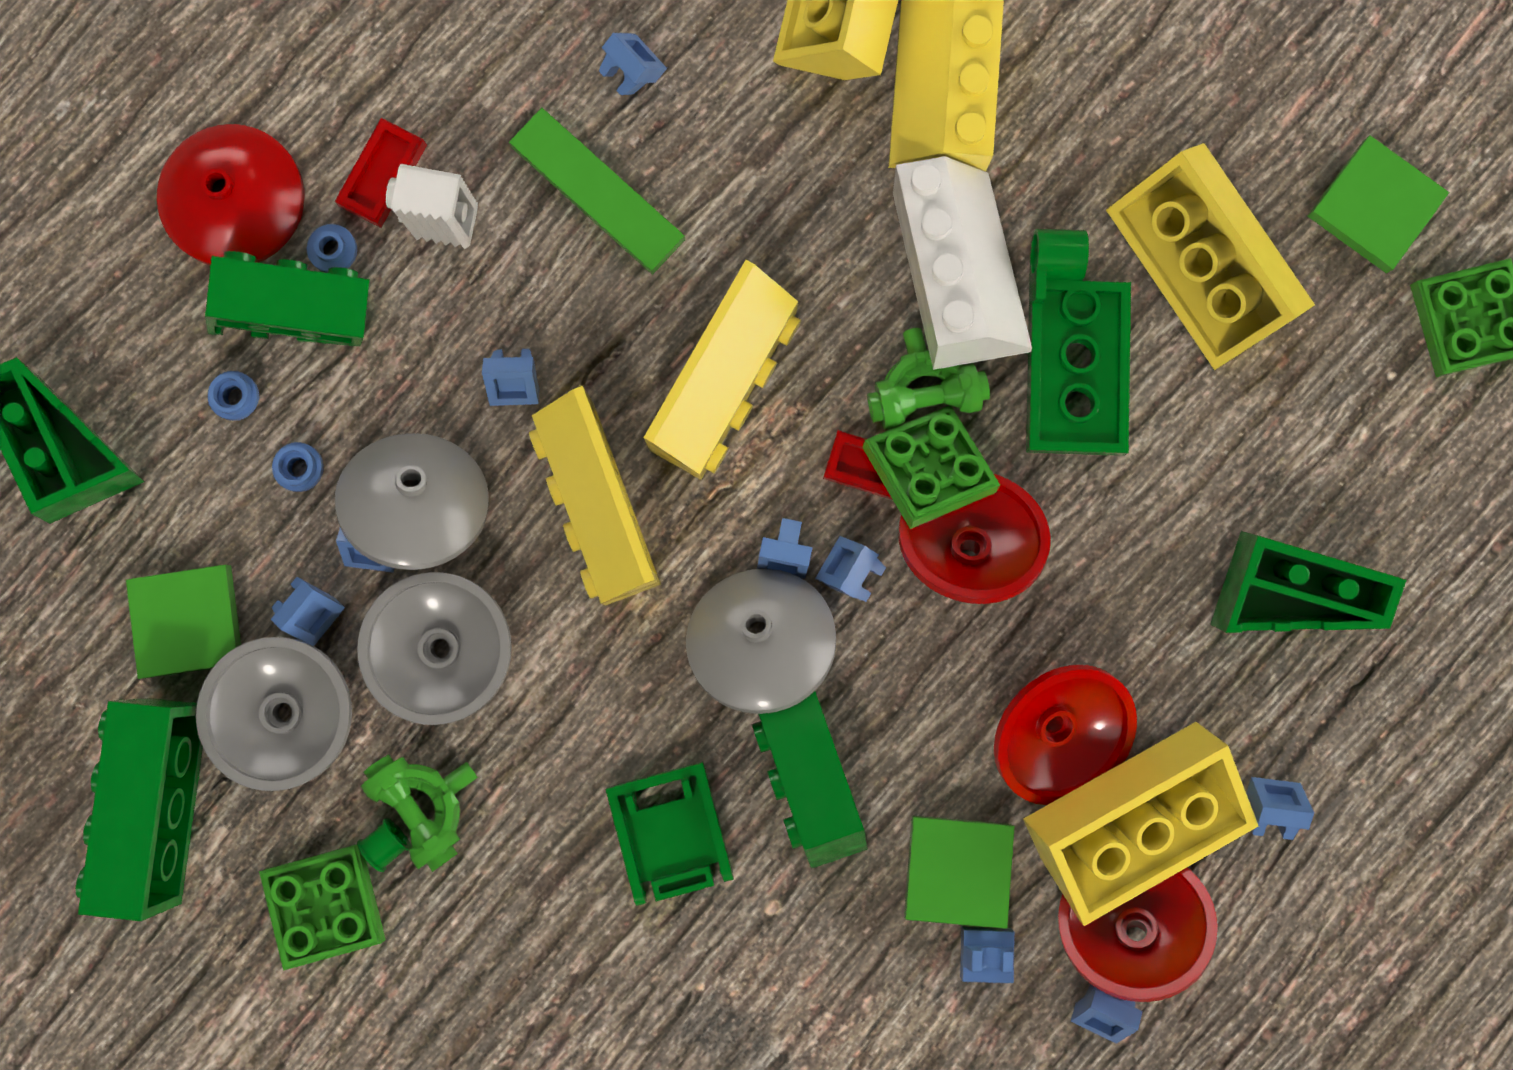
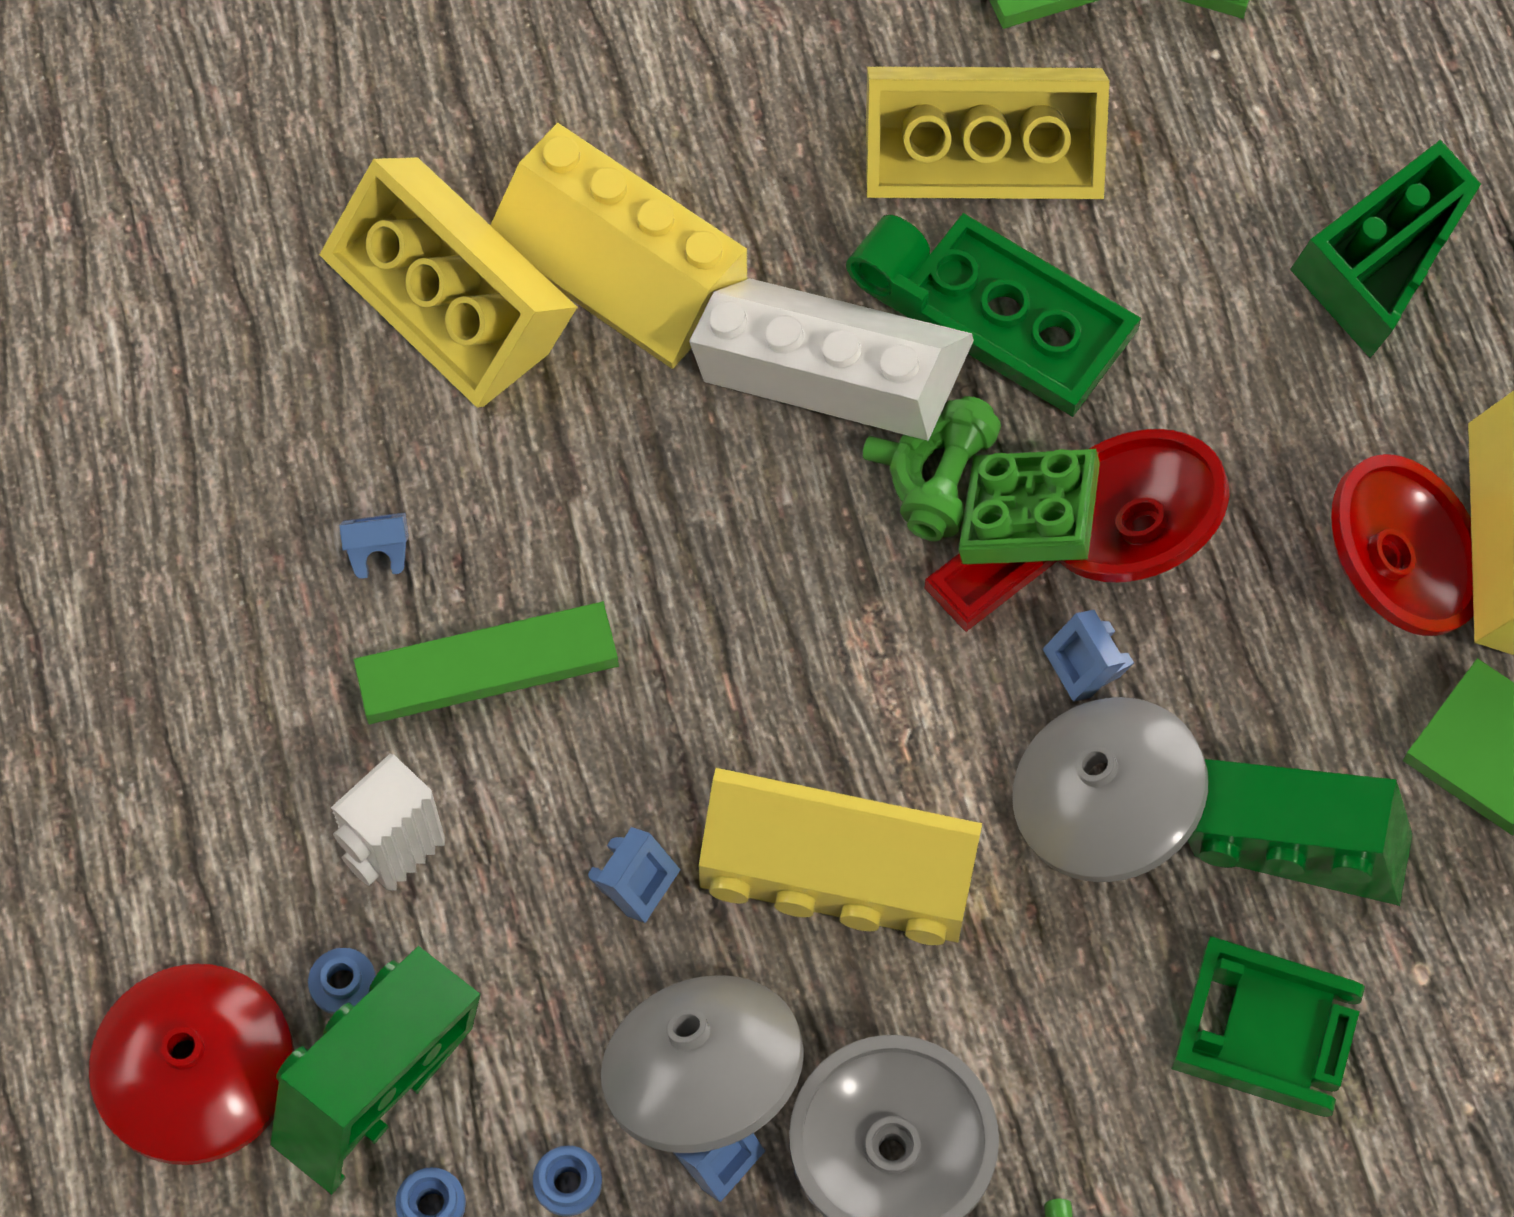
camera: 55 degrees left, 20 degrees down
red tile [334,118,427,228] -> none
light yellow slope [643,260,801,480] -> none
medium blue tile [757,518,812,579] -> none

